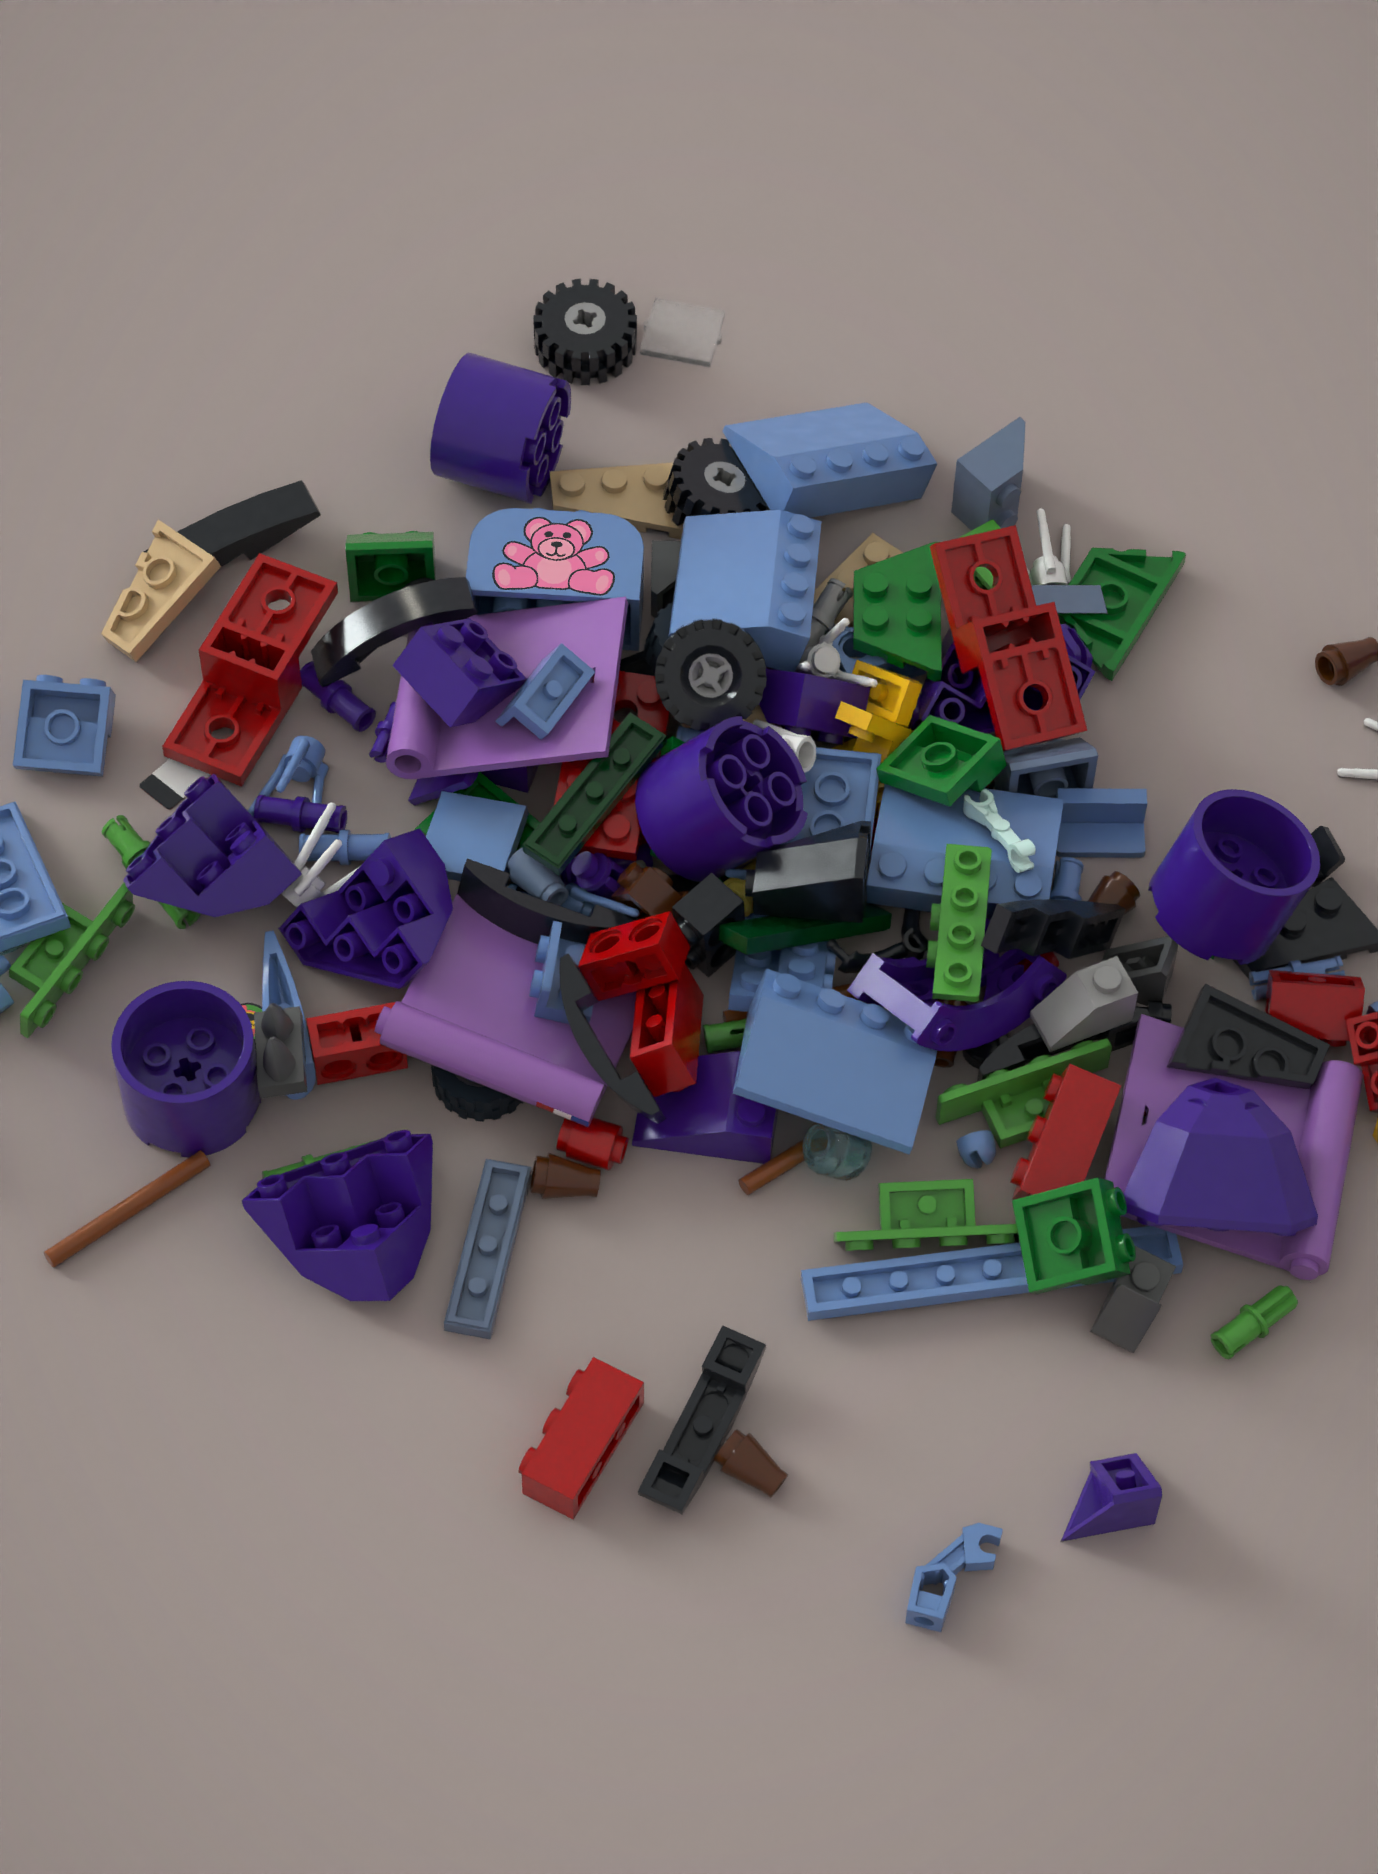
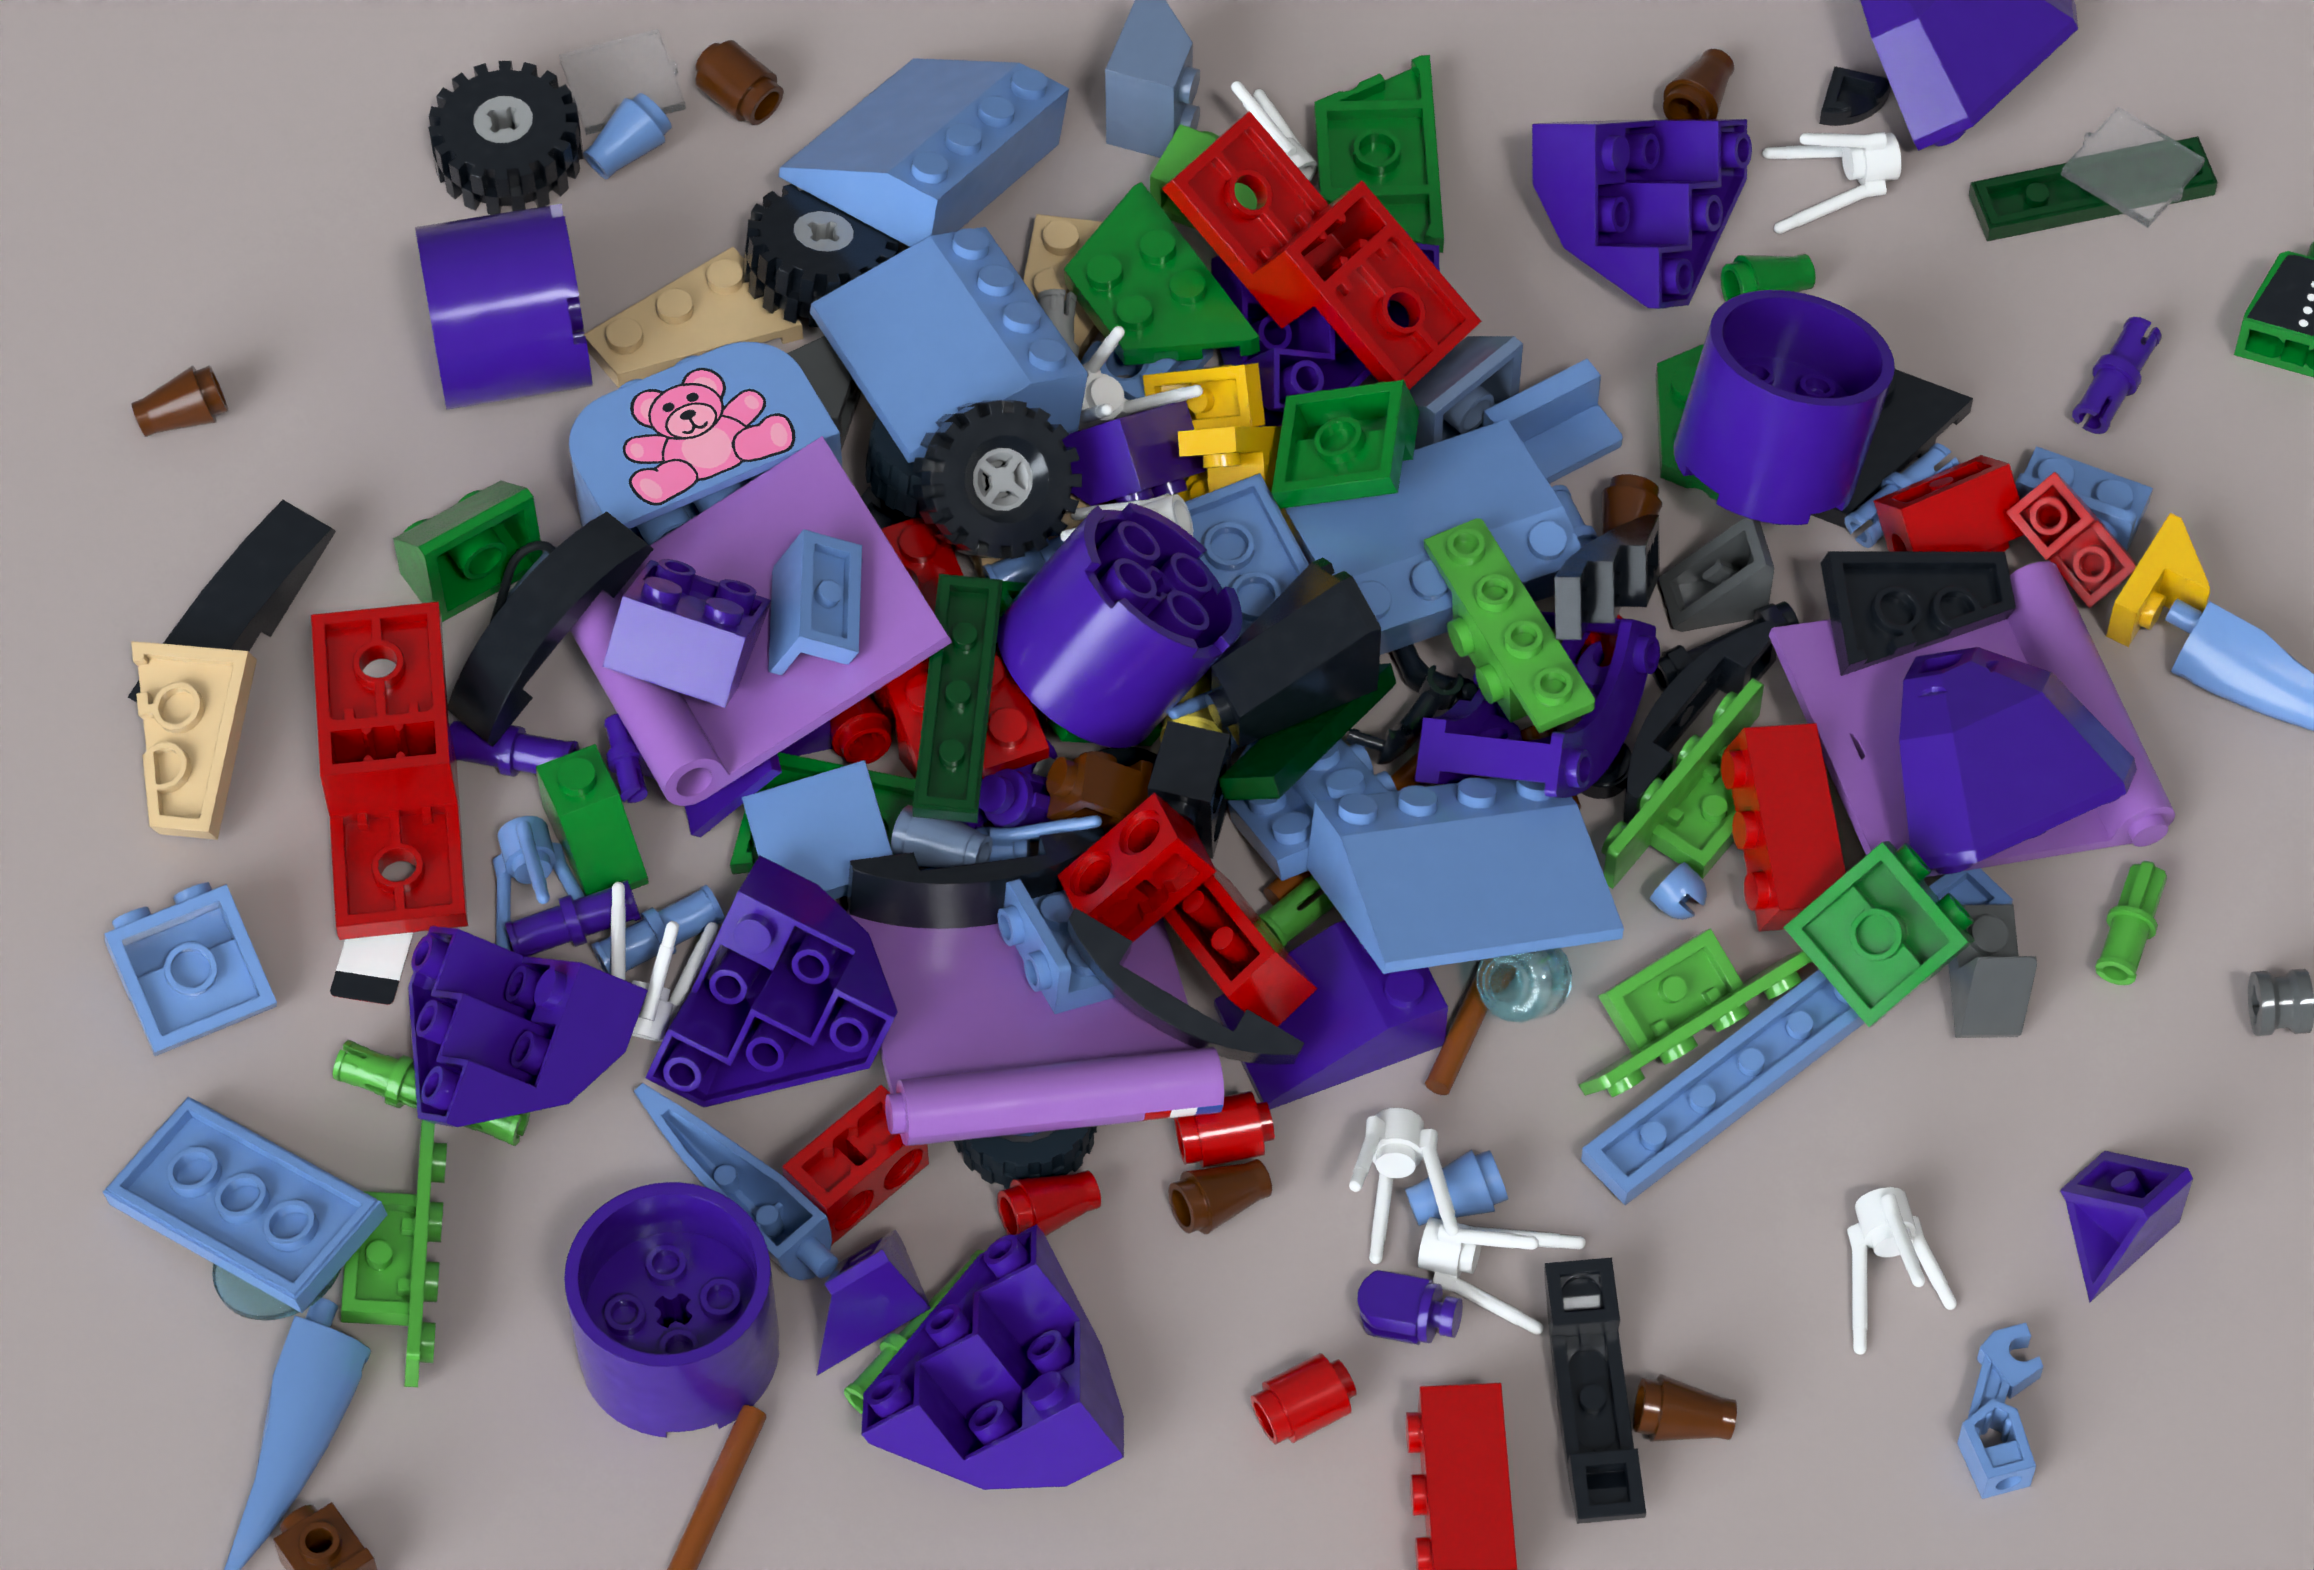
camera: 30 degrees left, 0 degrees up
dark grey tile [254,1003,307,1098] -> none
sand blue tile [444,1159,532,1339] -> none
light aqua piece [963,789,1036,873] -> none
light grey slope [1030,956,1138,1052] -> none
sand blue sticker [1031,585,1107,613] -> none
none -> reddish brown cone [131,365,228,437]
none -> green slope [536,744,649,896]
none -> medium blue cone [583,93,672,179]
none -> reddish brown brick [695,40,784,125]
none -> dark purple slope [816,1229,931,1376]
none -> red cone [830,696,892,764]
none -> red cone [997,1170,1101,1236]
none -> red brick [1251,1353,1357,1445]
none -> white plant [1349,1108,1459,1264]
none -> dark purple arm [1357,1270,1463,1345]
none -> medium blue cone [1405,1149,1508,1226]
none -> white plant [1418,1217,1586,1335]
none -> dark purple brick [1532,119,1752,309]
none -> green cone [1721,254,1816,301]
none -> white plant [1847,1187,1957,1355]
none -> dark grey wheel [2248,969,2314,1036]

